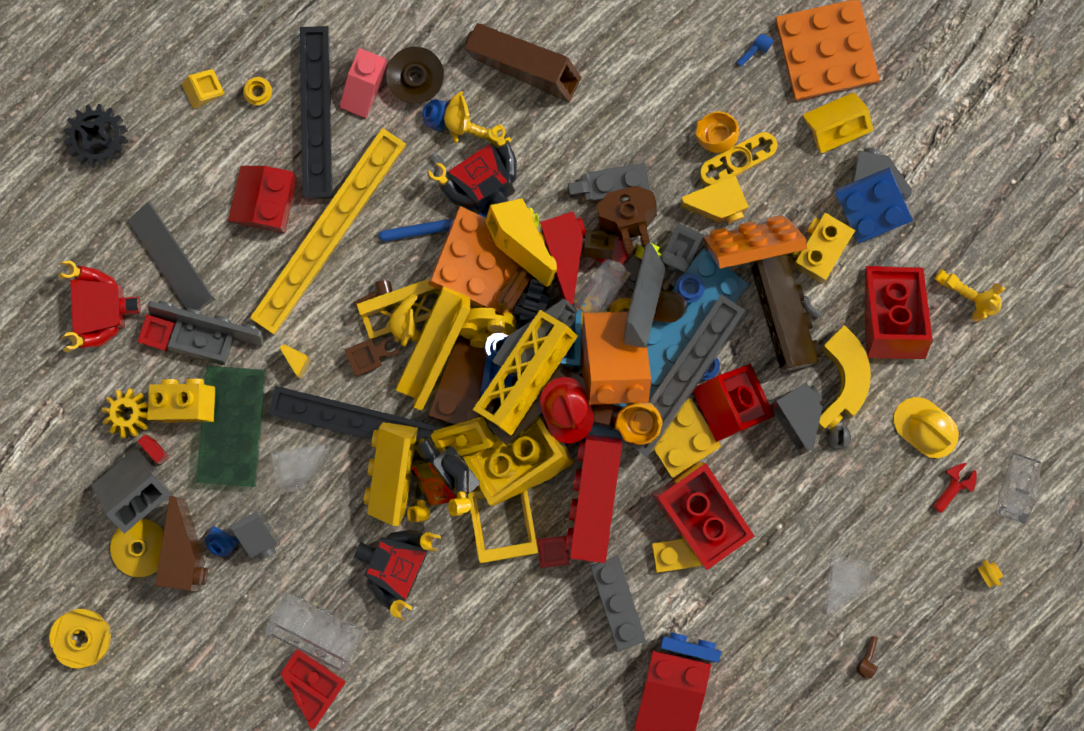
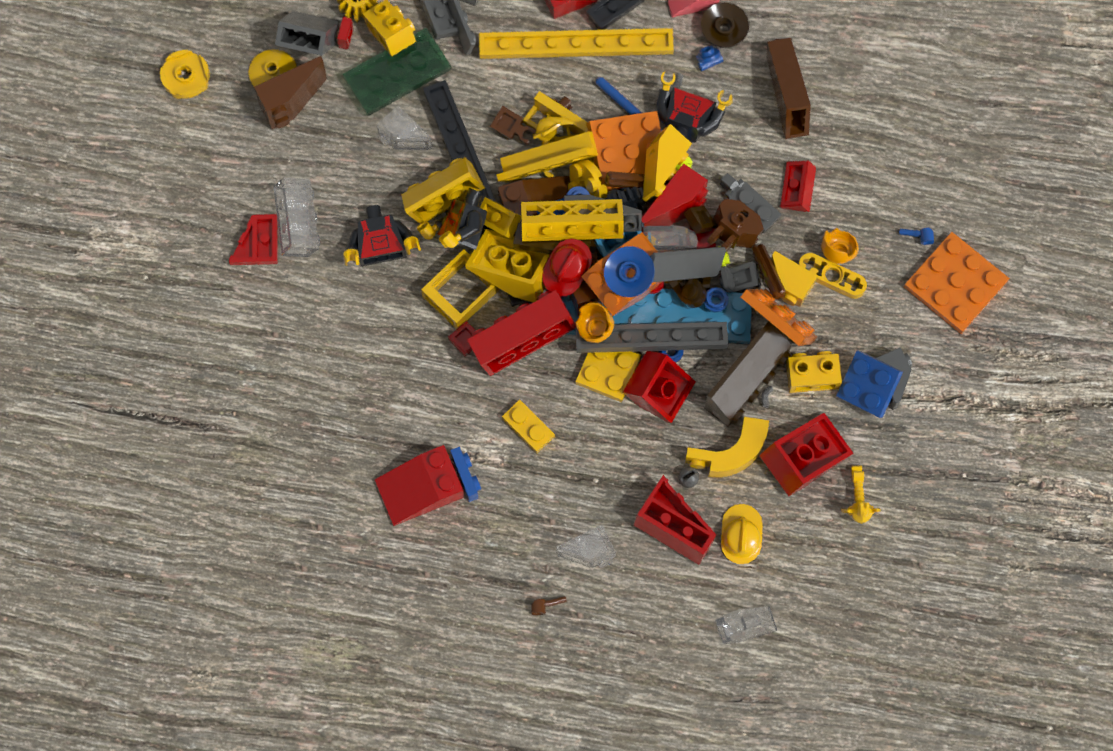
camera: 55 degrees right, 10 degrees down
blue plate [205,526,239,557] -> none
dark grey slope [230,511,280,560] -> none
yellow slope [280,344,311,379] -> none
yellow piece [444,91,512,146] -> none
dark grey brick [590,556,646,651] -> none
red slope [651,462,755,570] -> none
dark grey slope [770,382,823,455] -> none
yellow panel [803,92,874,154] -> none
red bar [933,463,977,513] -> none
yellow plate [978,559,1004,588] -> none
none -> blue dish [604,246,655,297]
none -> red wedge [634,475,717,565]
none -> reddish brown axle [752,244,786,300]
none -> red slope [780,160,816,212]

